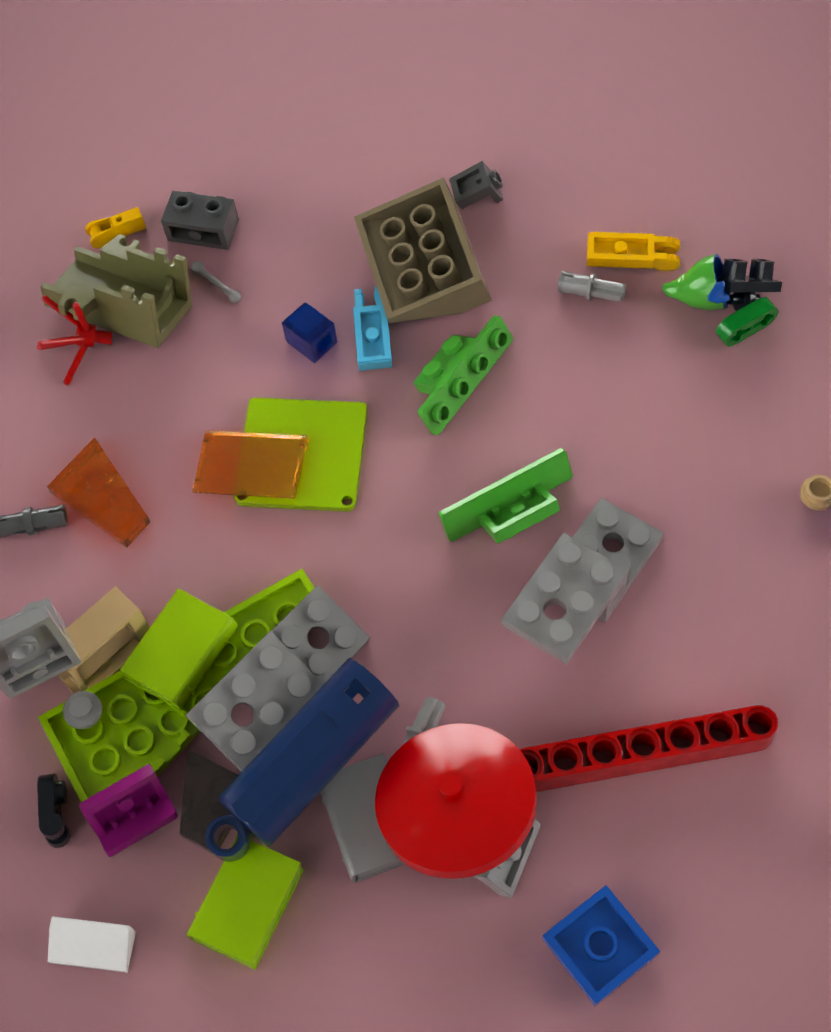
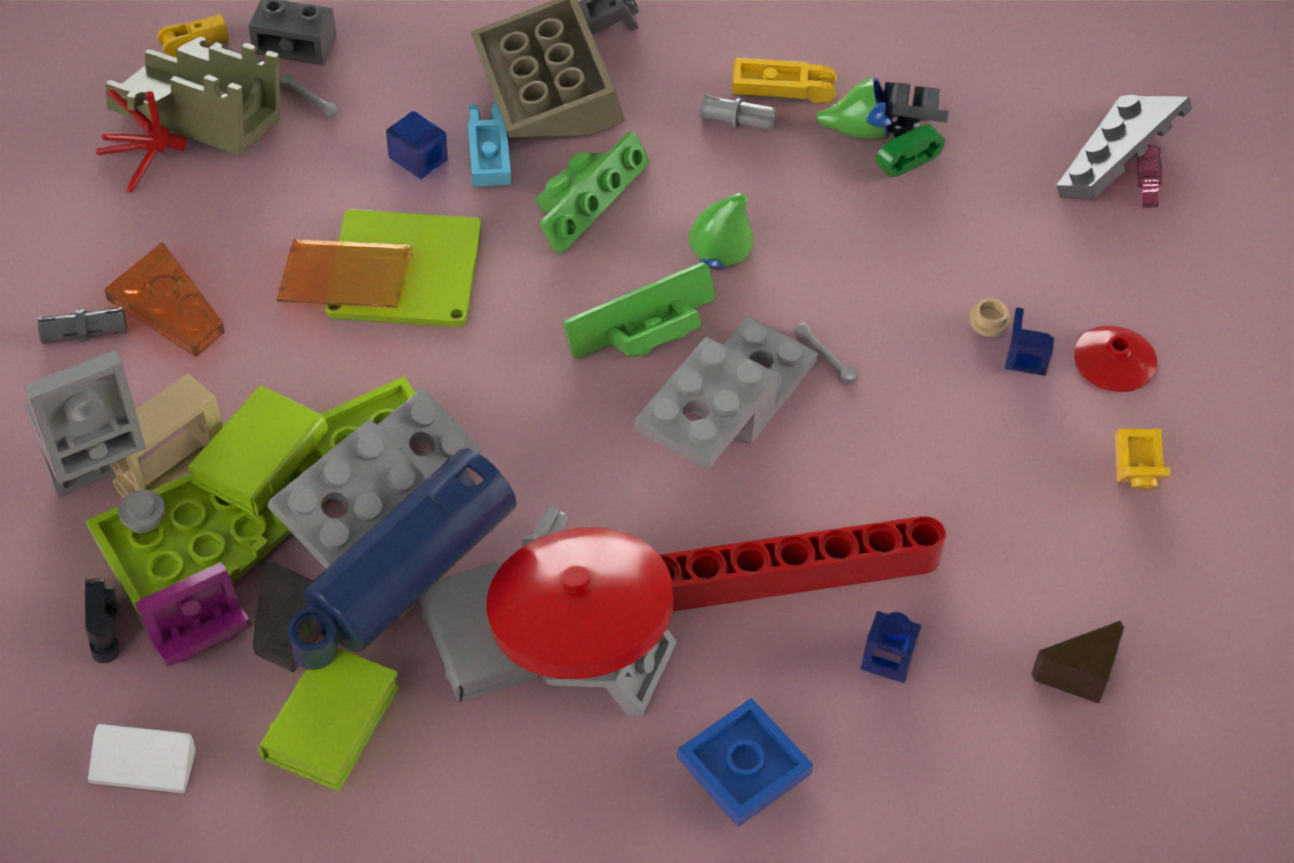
camera: 10 degrees left, 10 degrees down
none -> bright green hat [688,193,754,270]
none -> light grey hinge [795,323,857,385]
none -> clear blue brick [860,611,922,684]

